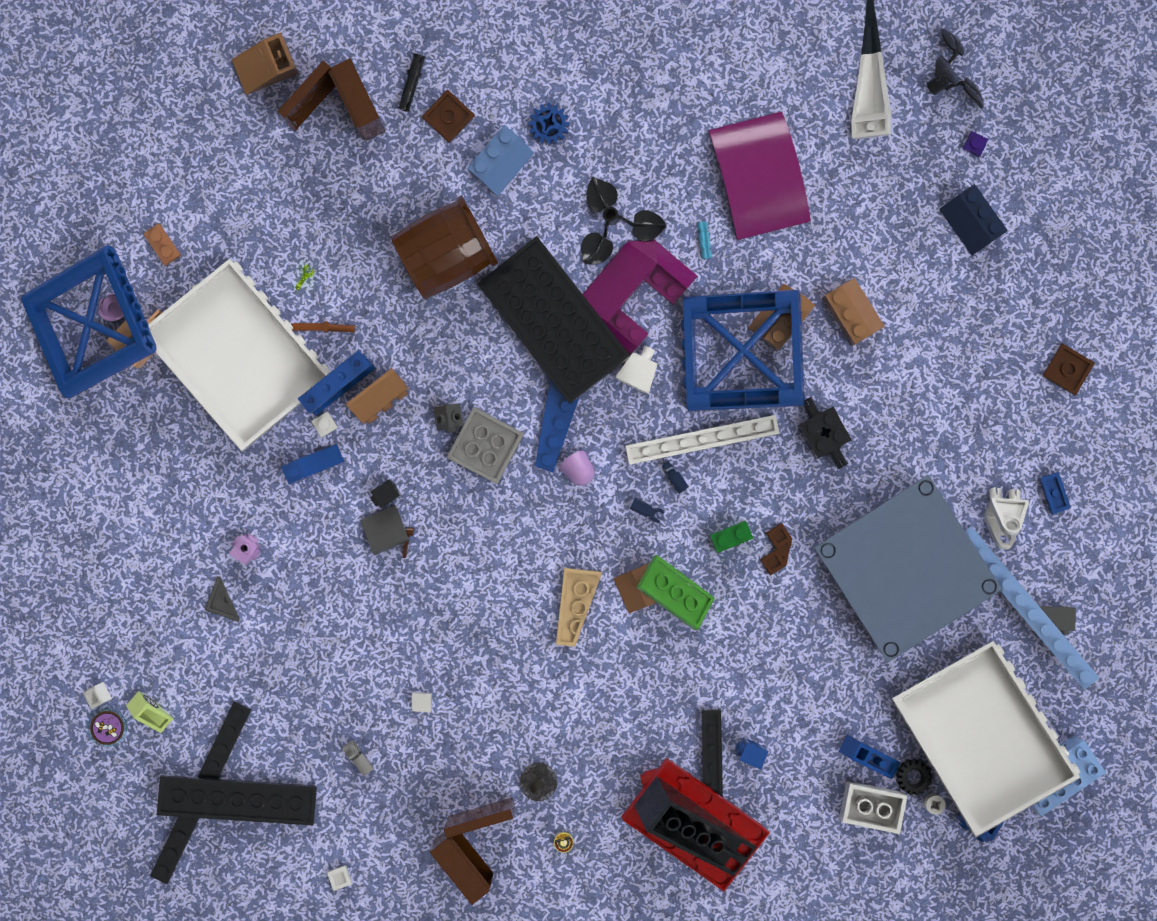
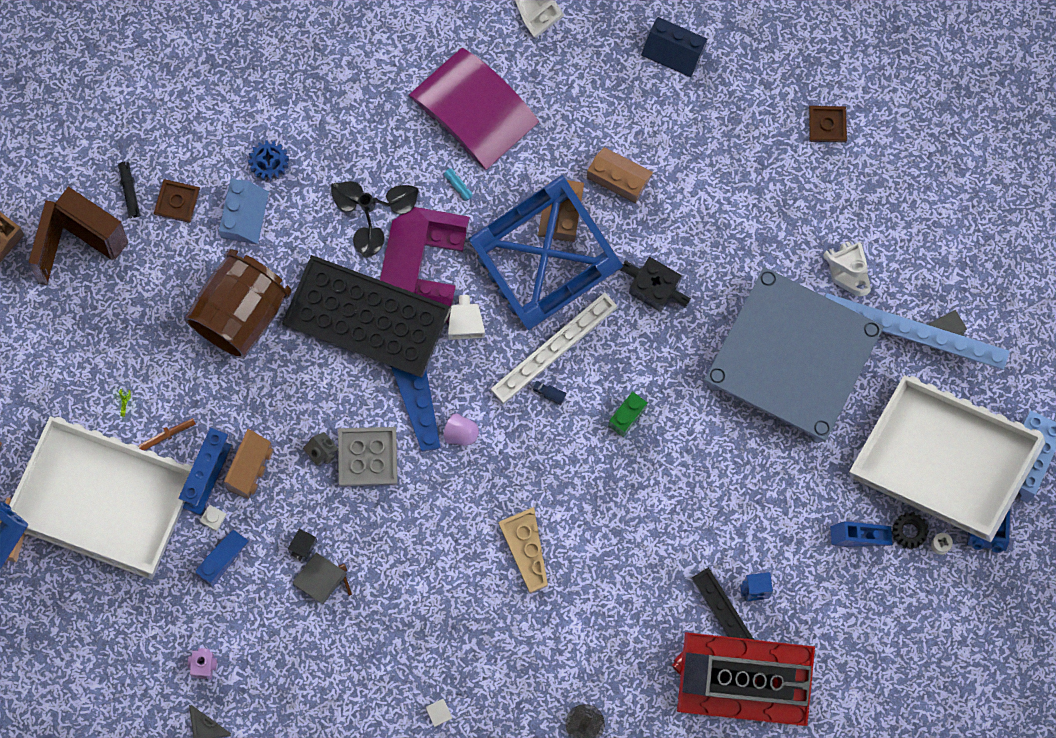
camera: 35 degrees left, 15 degrees down
medium nougat slope [613,563,656,613] -> none
dark blue bar [630,497,664,523] -> none
bright green tile [636,555,715,630] -> none
reddish brown tile [760,523,792,576] -> none
white brick [839,781,907,834] -> none
blue plate [1039,472,1071,514] -> none

